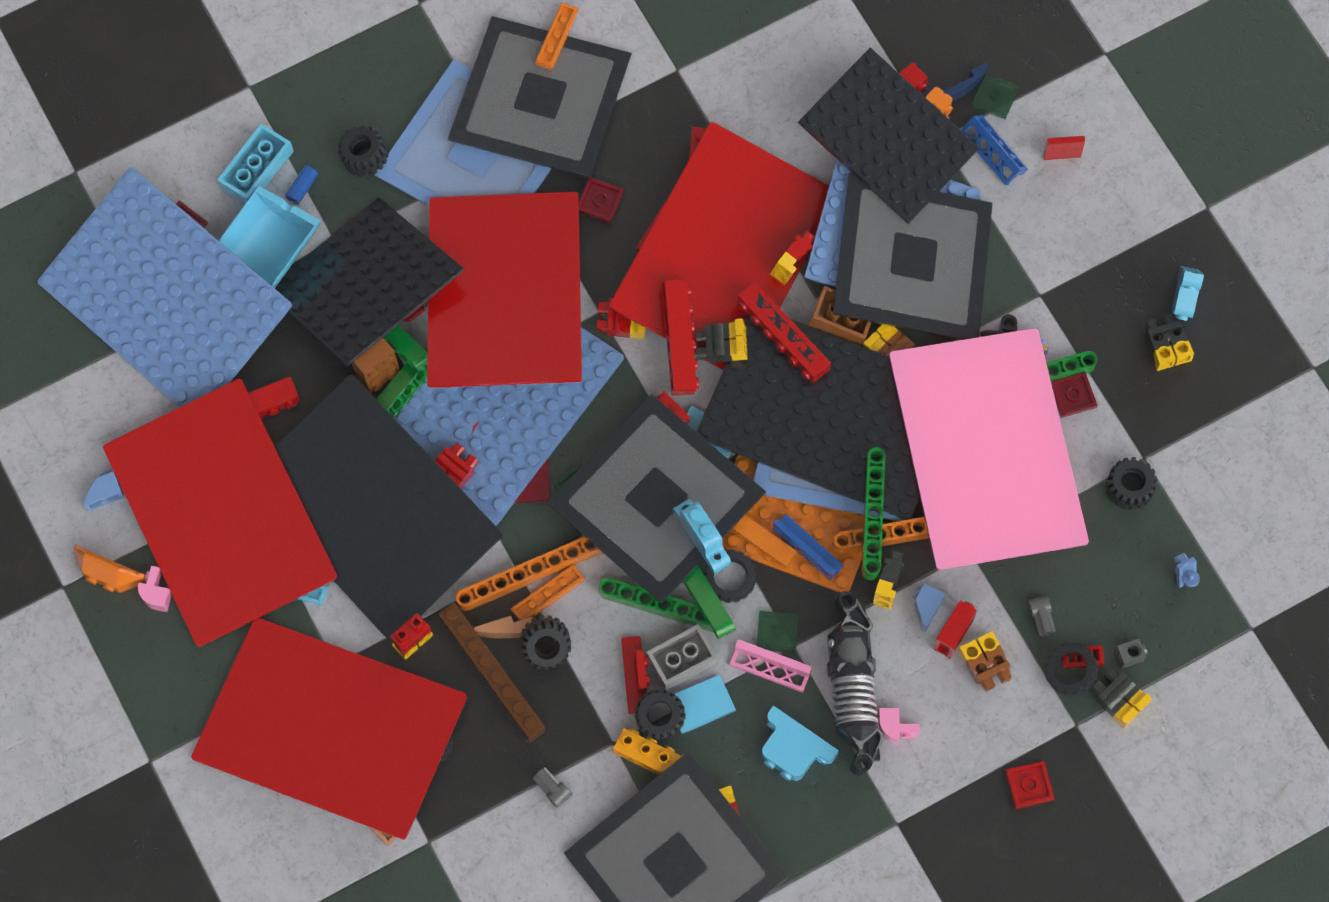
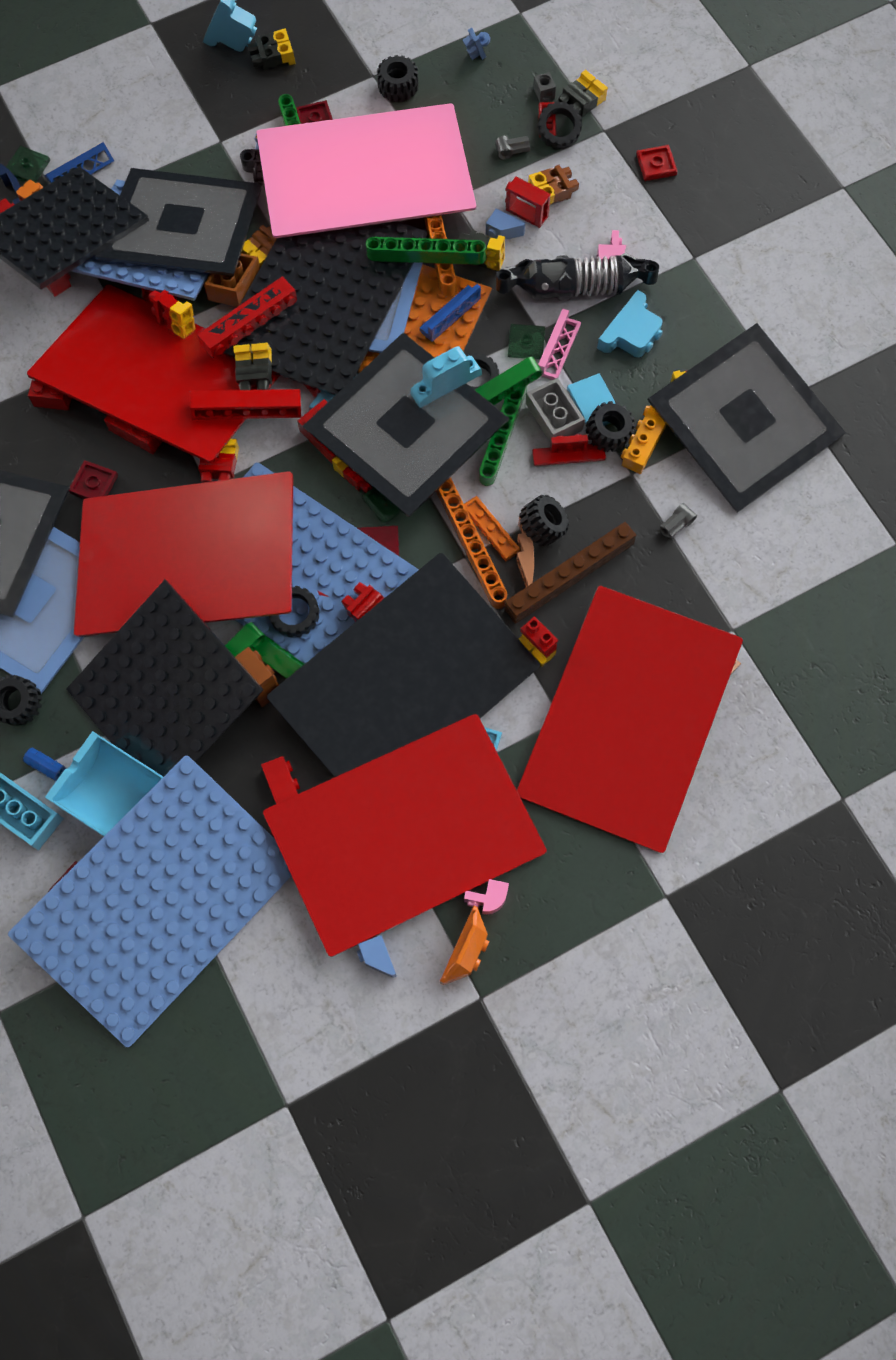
camera: 90 degrees left, 0 degrees up
orange tile [732,515,797,568] -> none
red tile [1043,136,1085,160] -> none
none -> black tyre [269,586,320,638]

